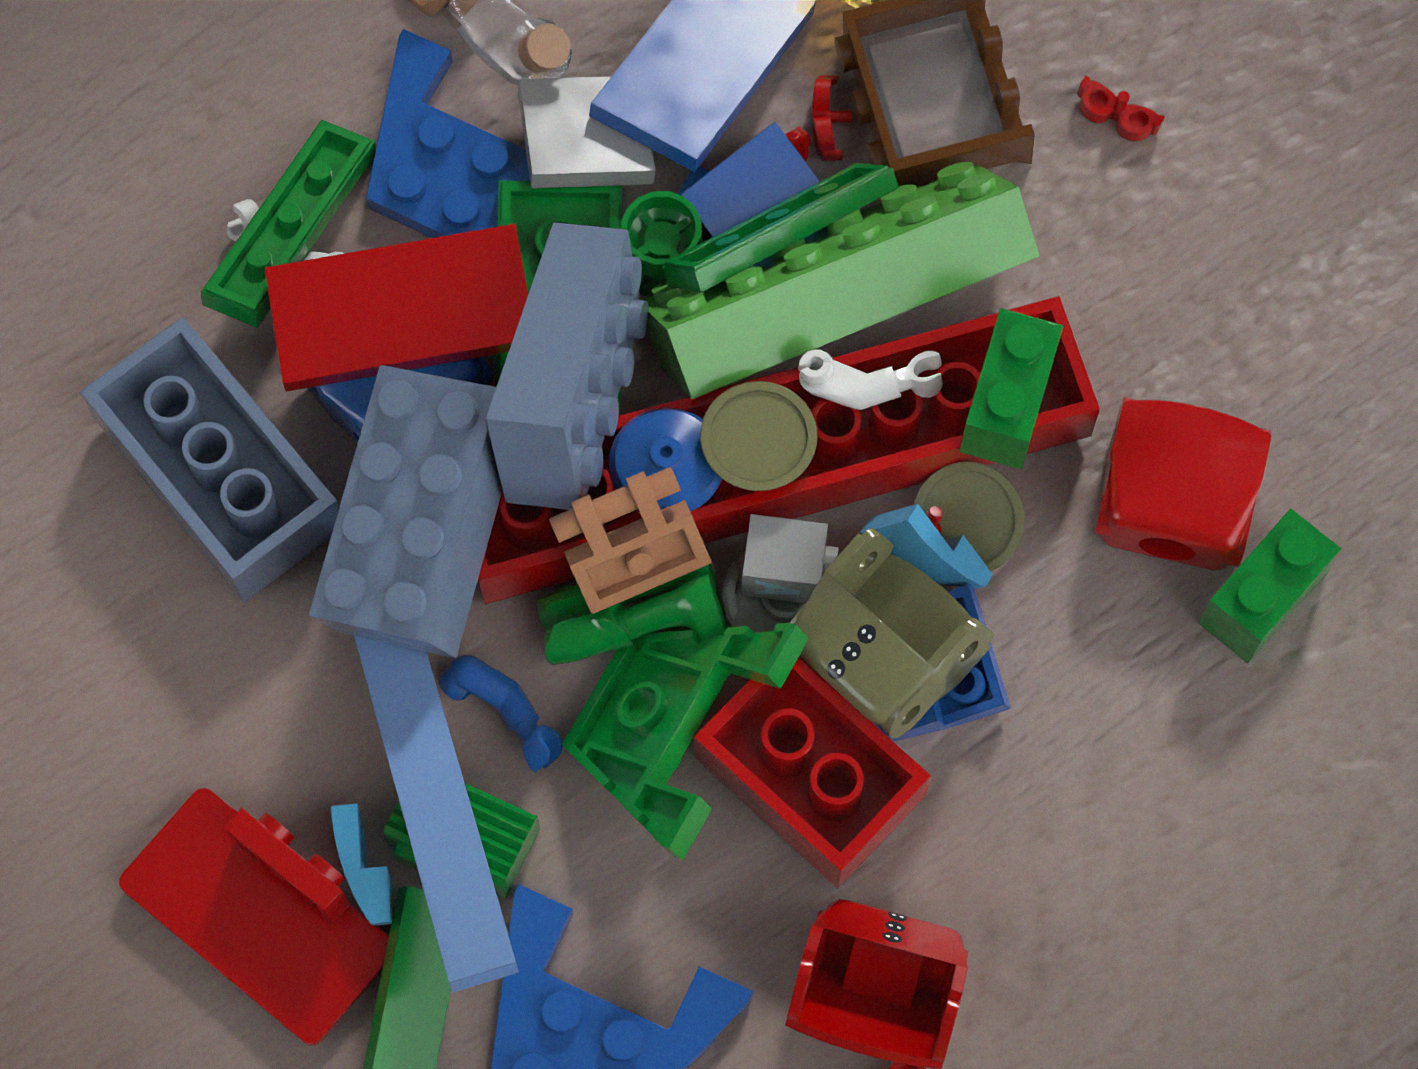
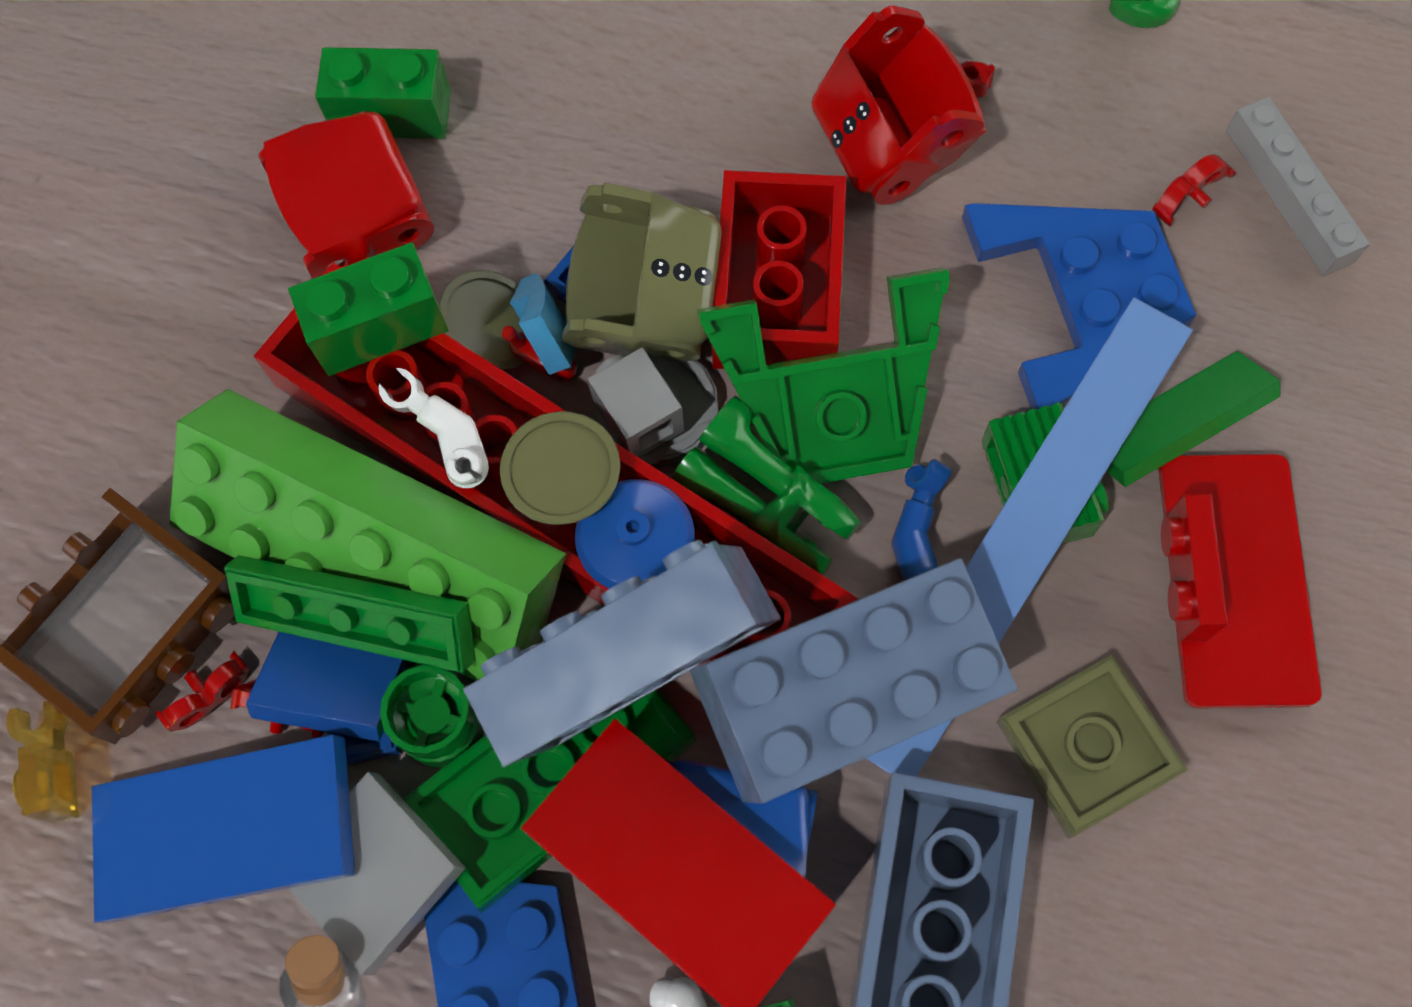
camera: 125 degrees left, 0 degrees up
dark azure slope [331,804,394,926] -> none
nougat plate [549,467,712,614] -> none
red piece [1077,75,1165,142] -> none
none -> olive tile [997,655,1188,839]

